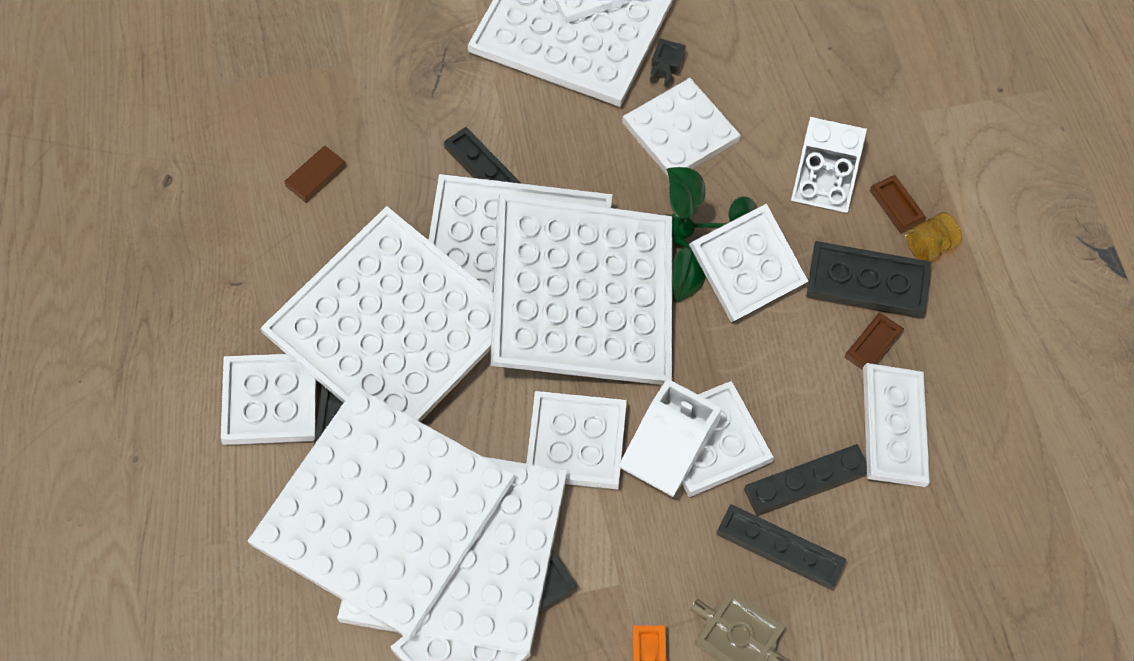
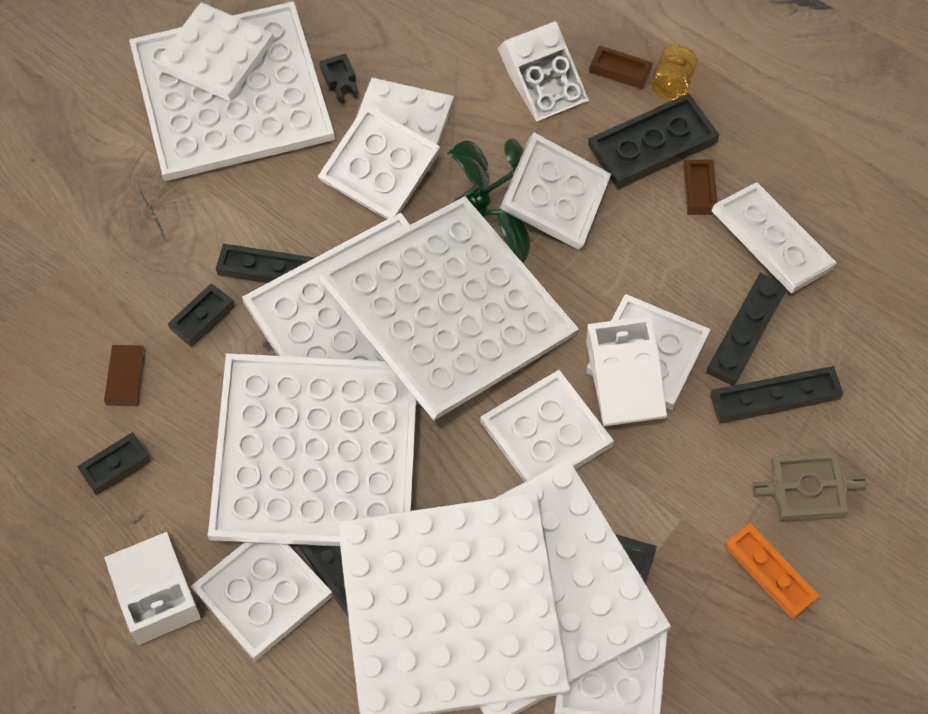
camera: 35 degrees left, 0 degrees up
none -> pearl dark grey plate [77,432,151,495]
none -> white slope [104,532,201,645]
none -> pearl dark grey plate [168,283,235,347]
none -> white plate [318,104,441,219]

